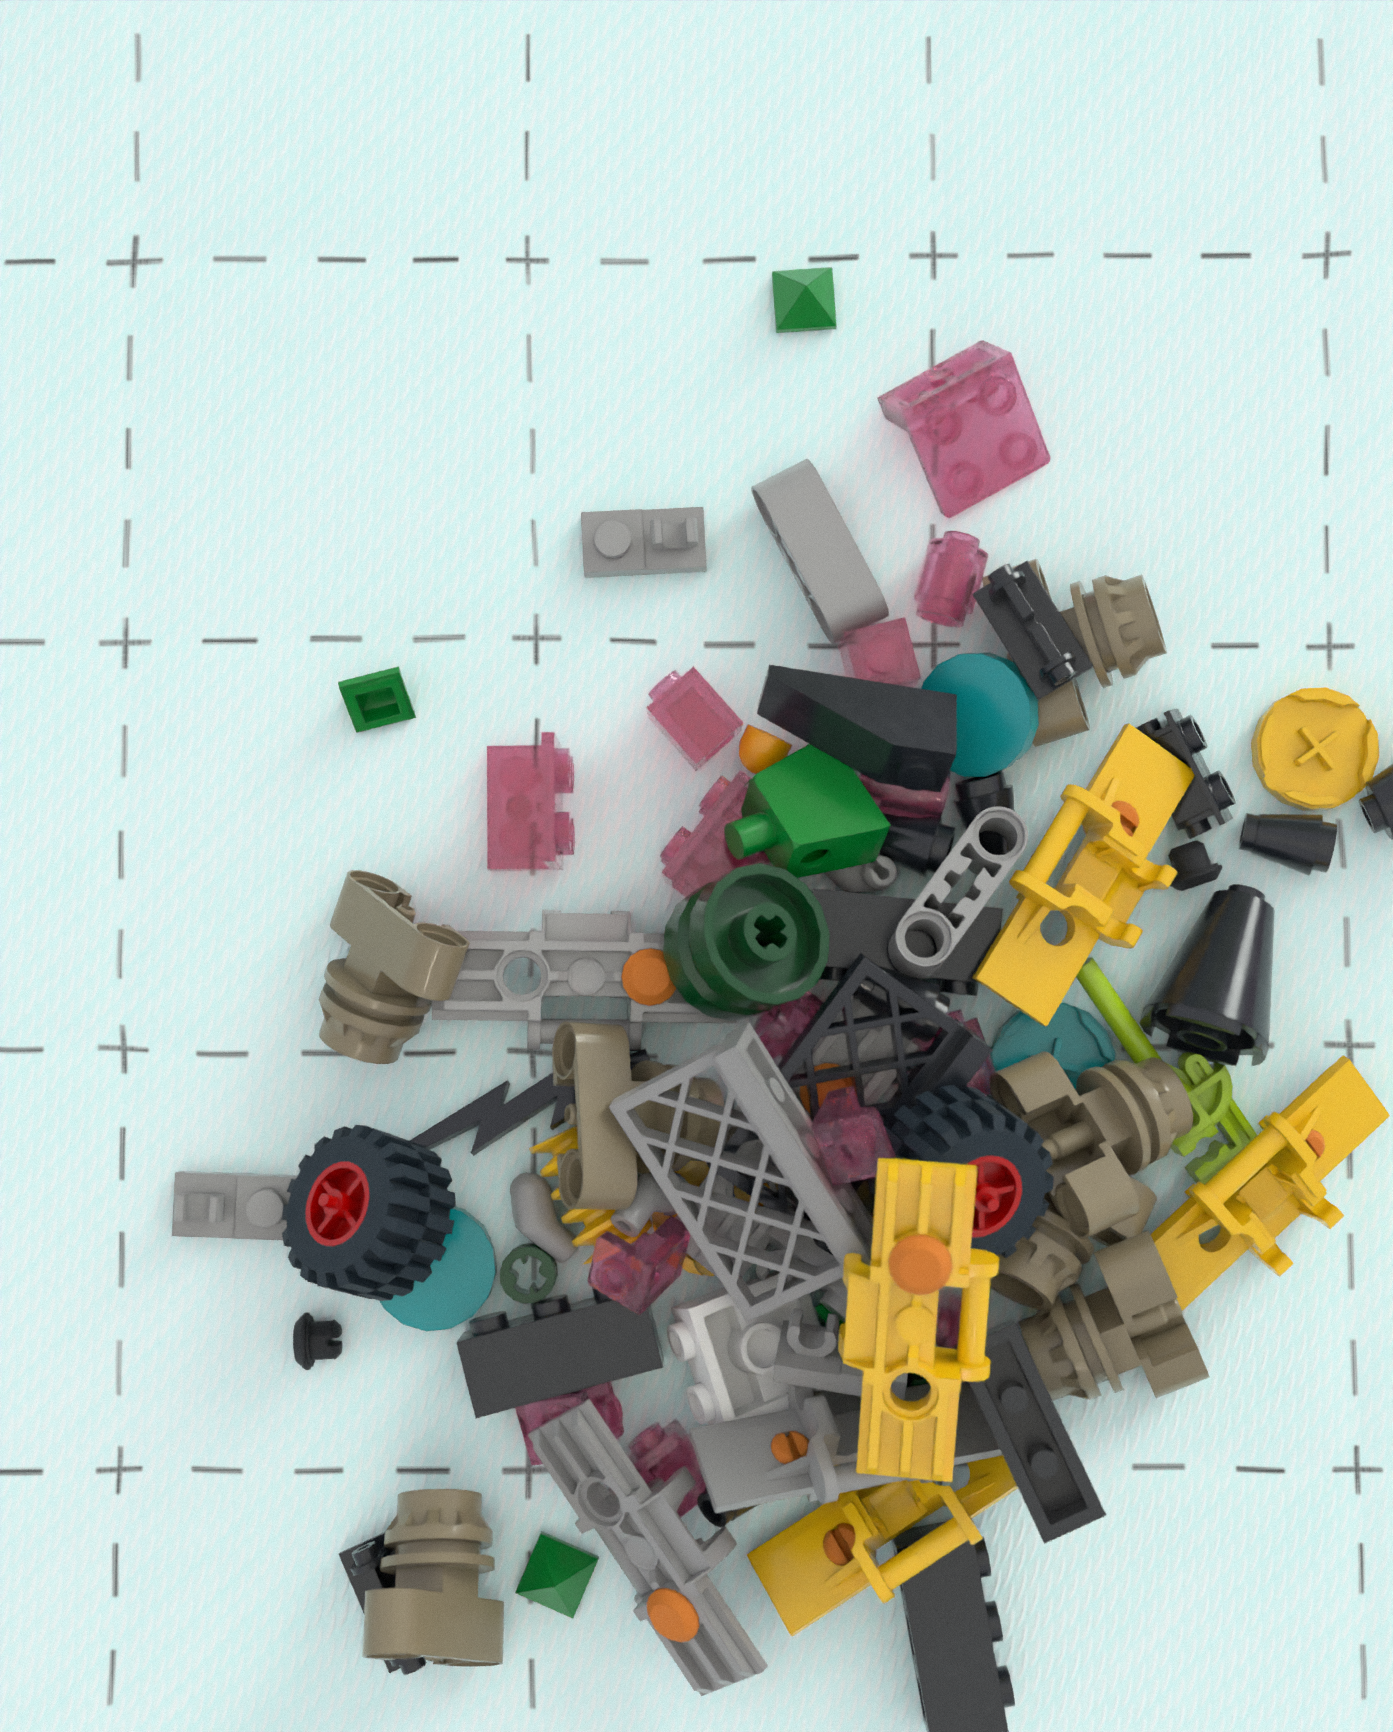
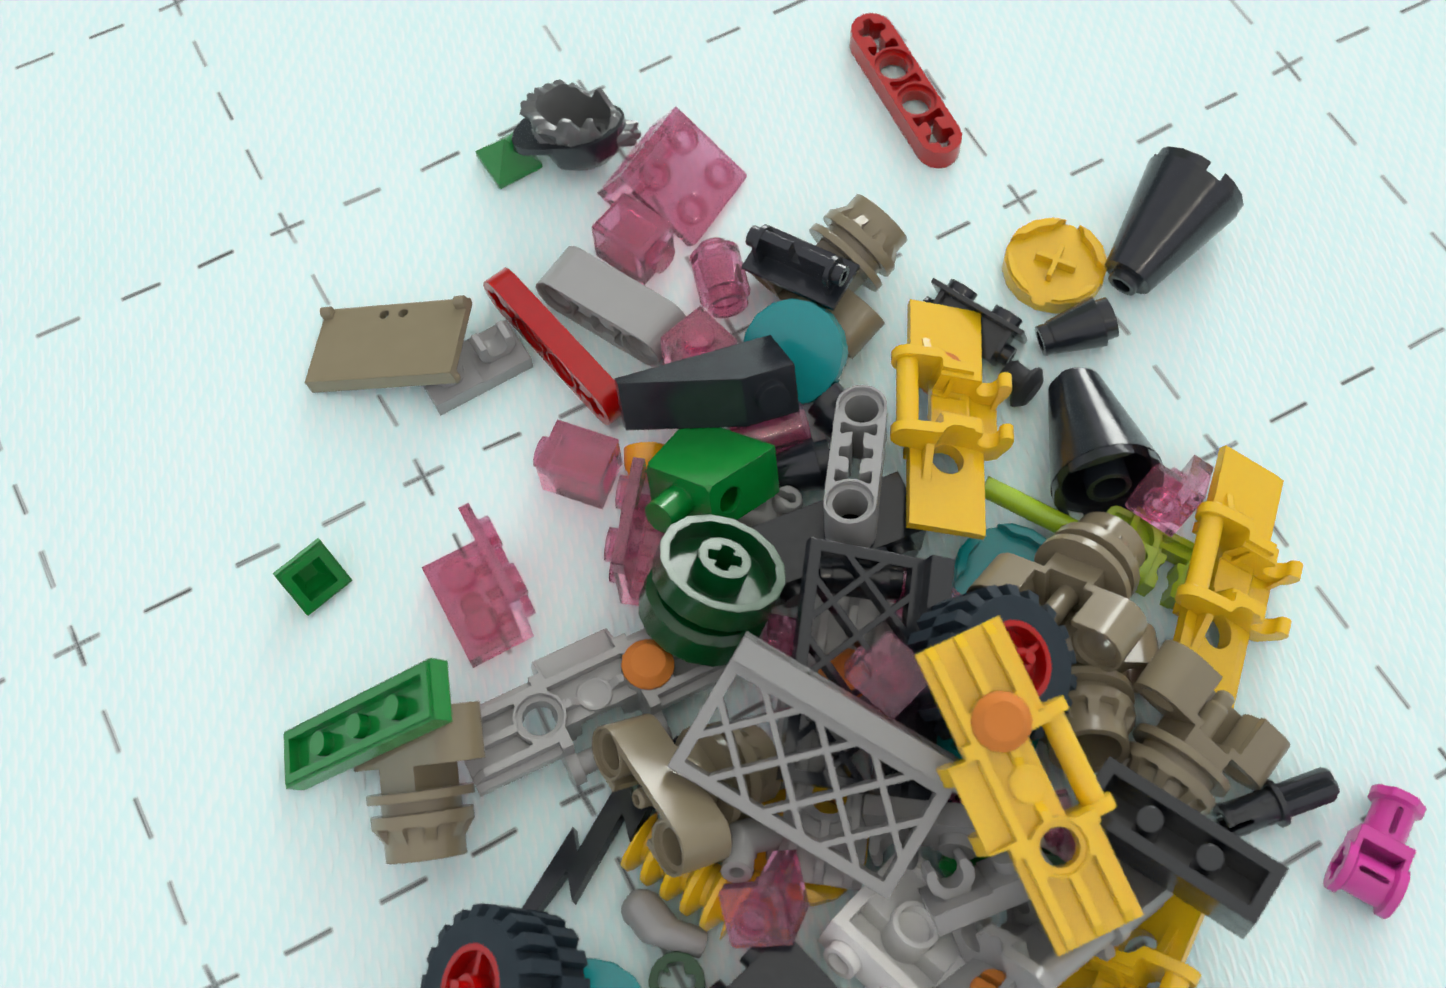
camera: 25 degrees left, 20 degrees down
none -> green tile [283,658,453,791]
none -> dark tan door [304,295,472,393]
none -> red beam [483,267,621,425]
none -> dark grey hair [512,79,641,171]
none -> clear pink brick [591,193,675,285]
none -> red beam [849,13,962,169]
none -> clear pink bracket [1125,455,1214,537]
none -> black axle [1213,767,1340,837]
none -> dark pink connector [1323,784,1427,919]

